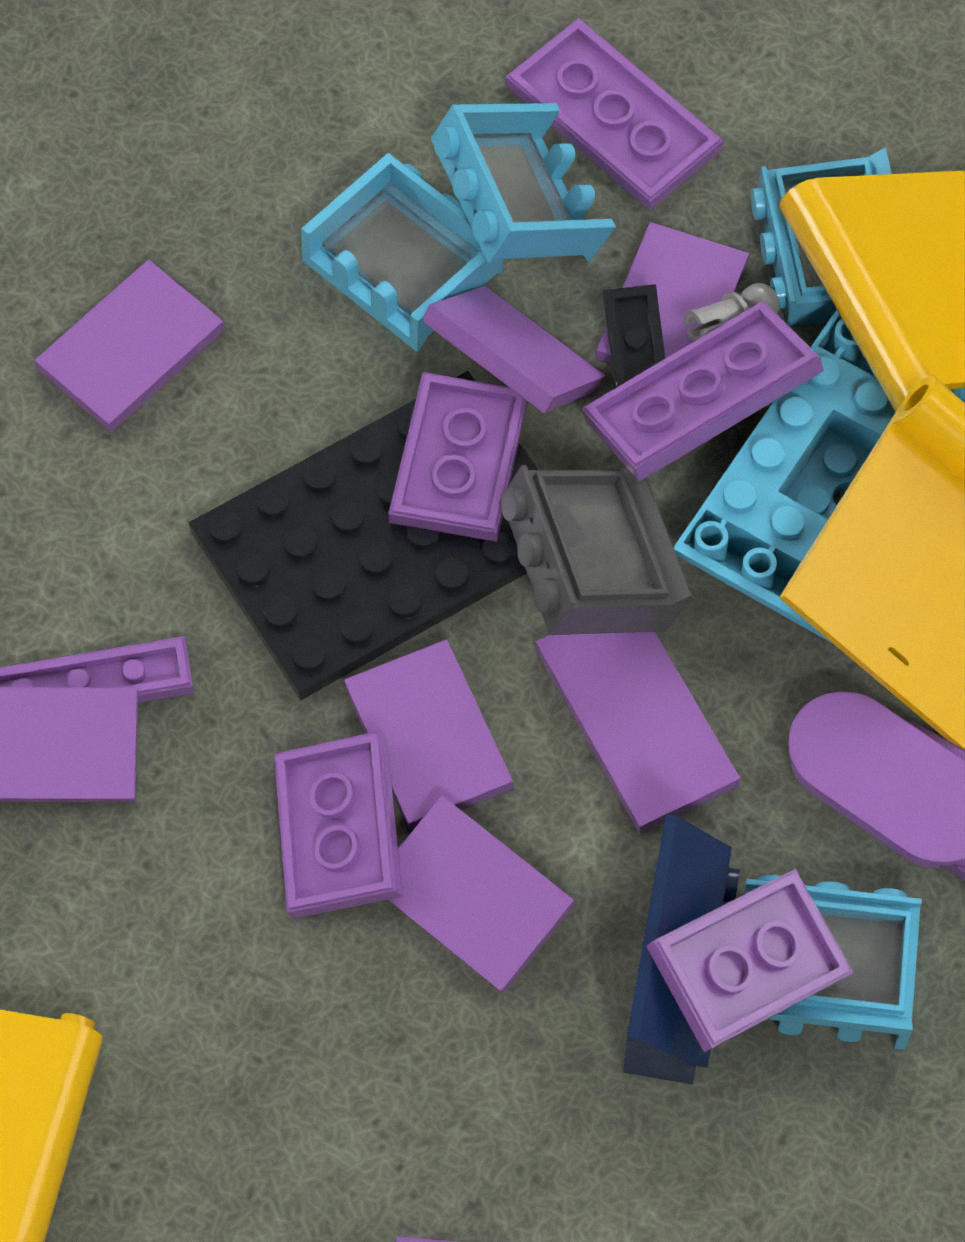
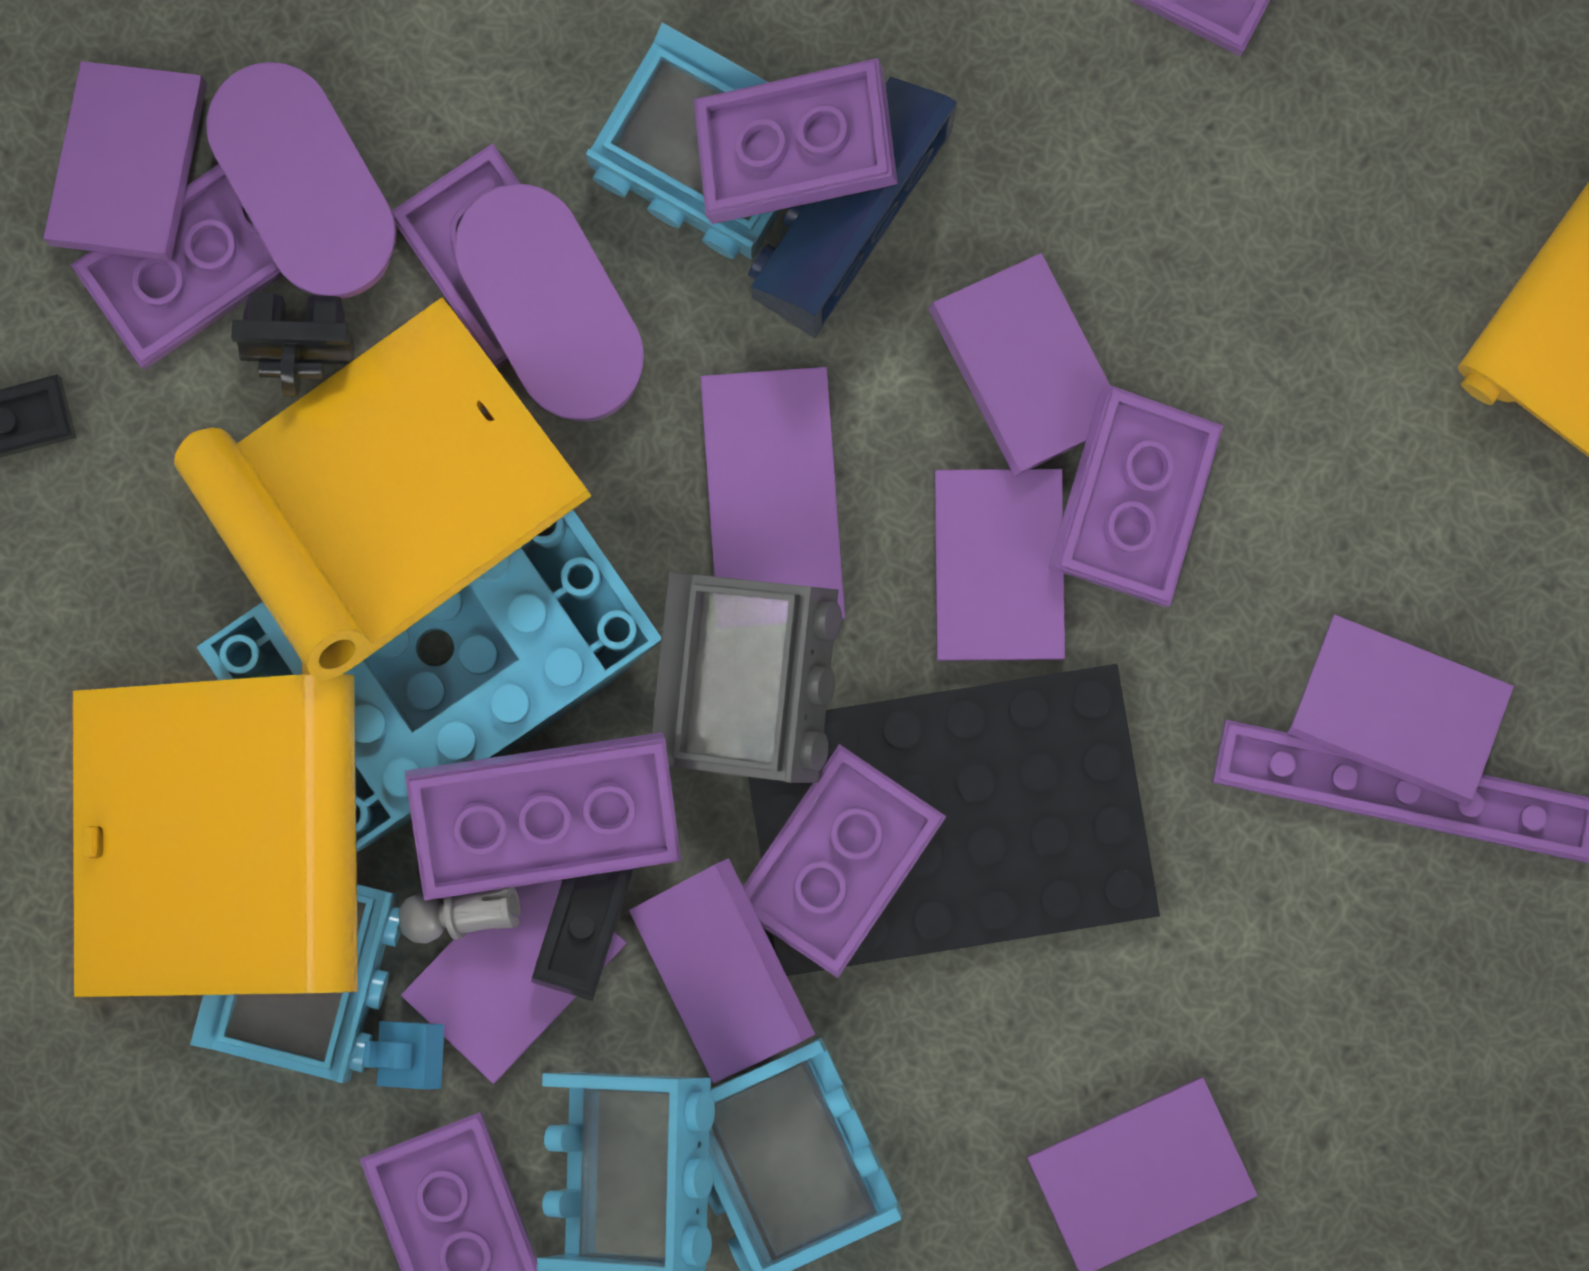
camera: 155 degrees left, 20 degrees up
none -> dark azure tile [364,1021,444,1089]

